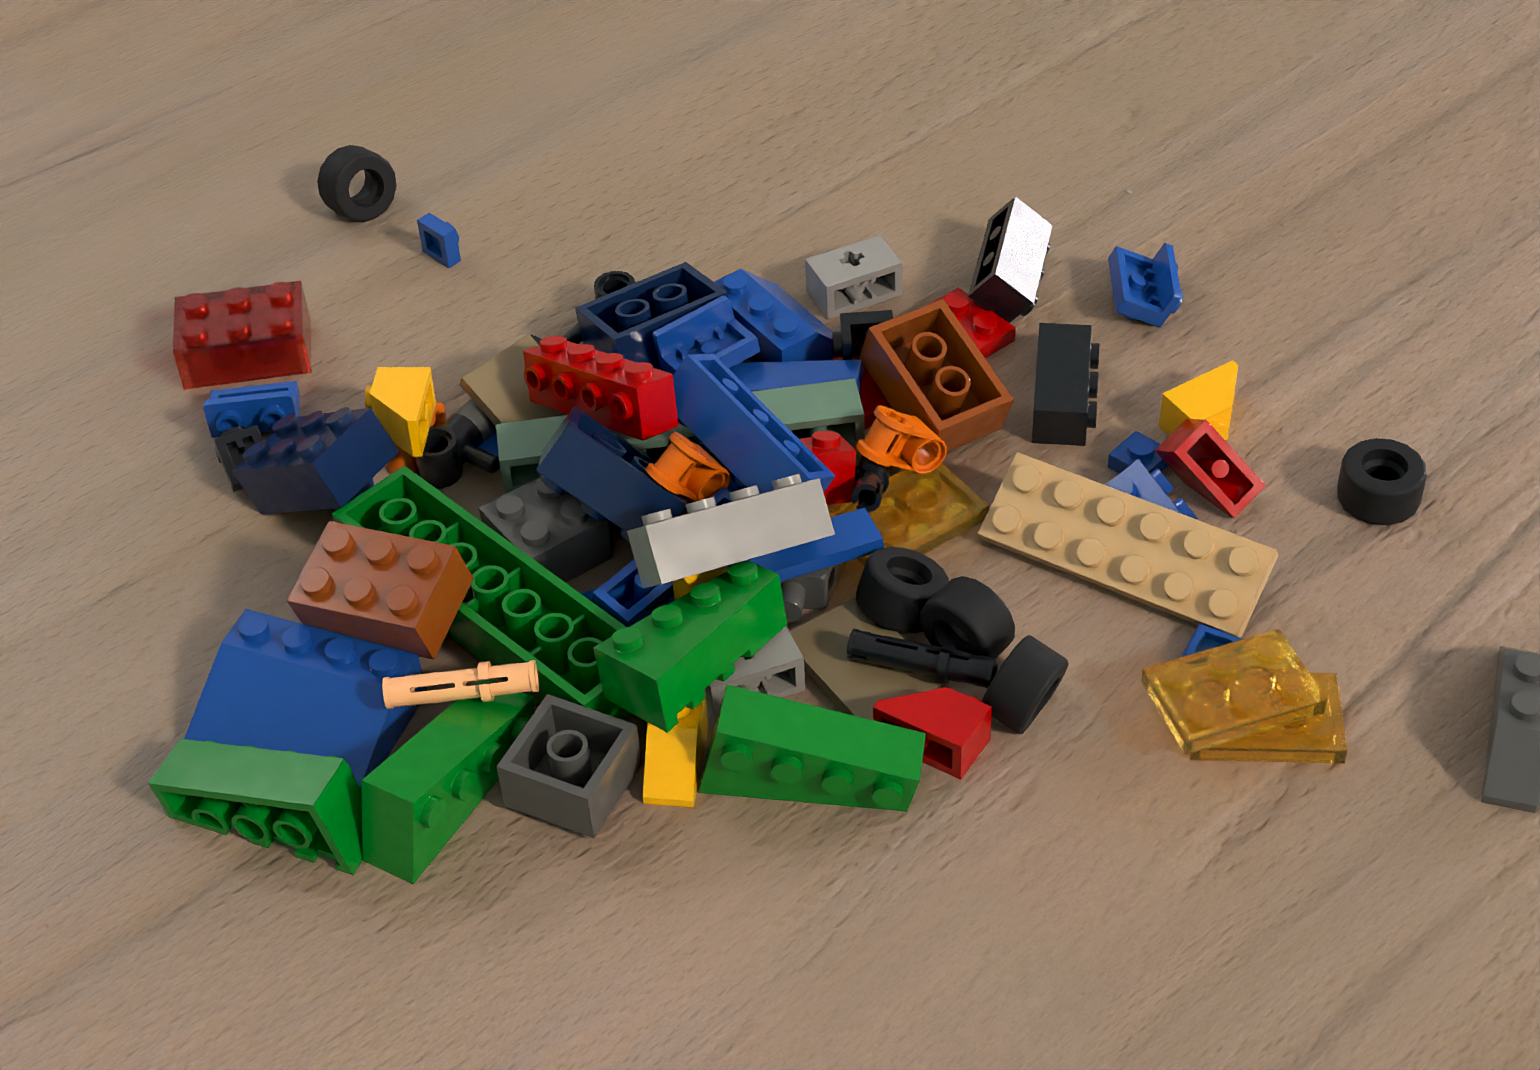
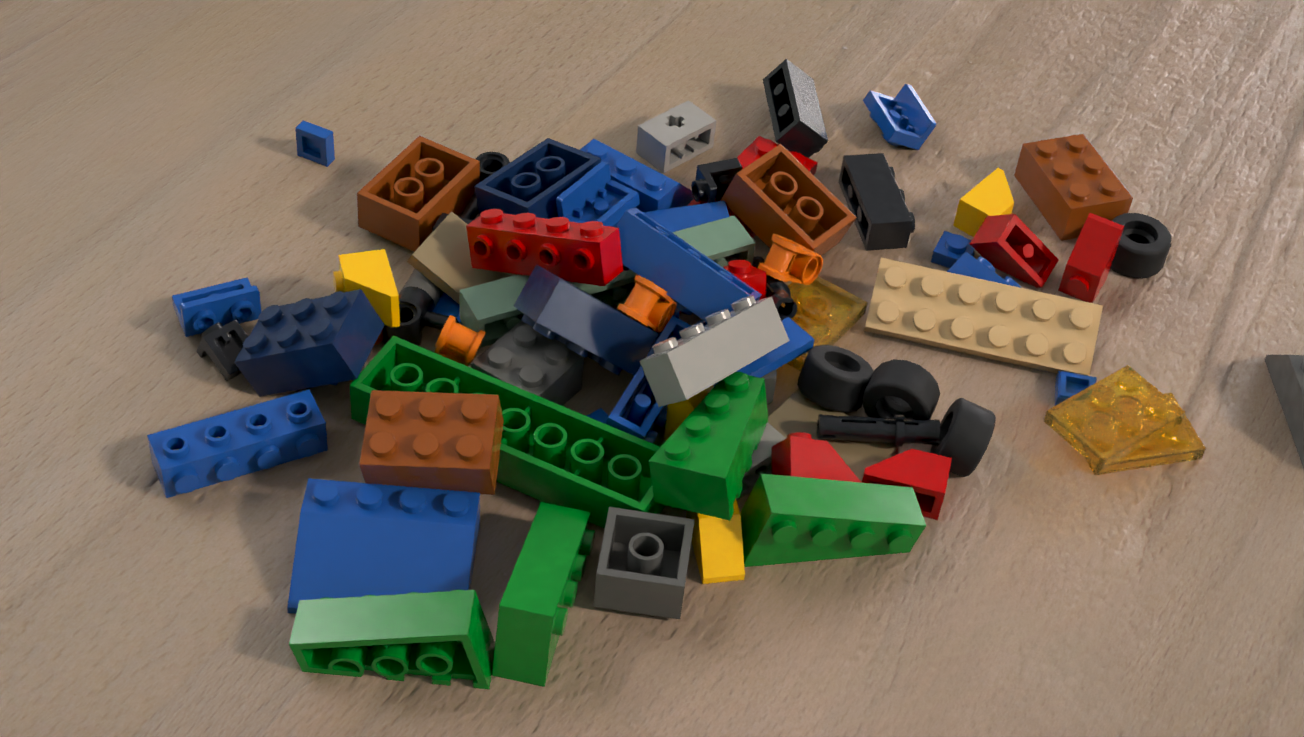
camera: 25 degrees left, 0 degrees up
clear red brick [173,281,312,390] -> none
black tyre [317,145,397,222] -> none
light nougat pin [382,660,539,709] -> none
none -> blue brick [147,389,328,498]
none -> dark orange brick [357,136,480,252]
none -> orange piece [434,315,486,367]
none -> red slope [771,432,862,483]
none -> dark orange brick [1014,134,1133,241]
none -> red slope [1058,213,1124,303]

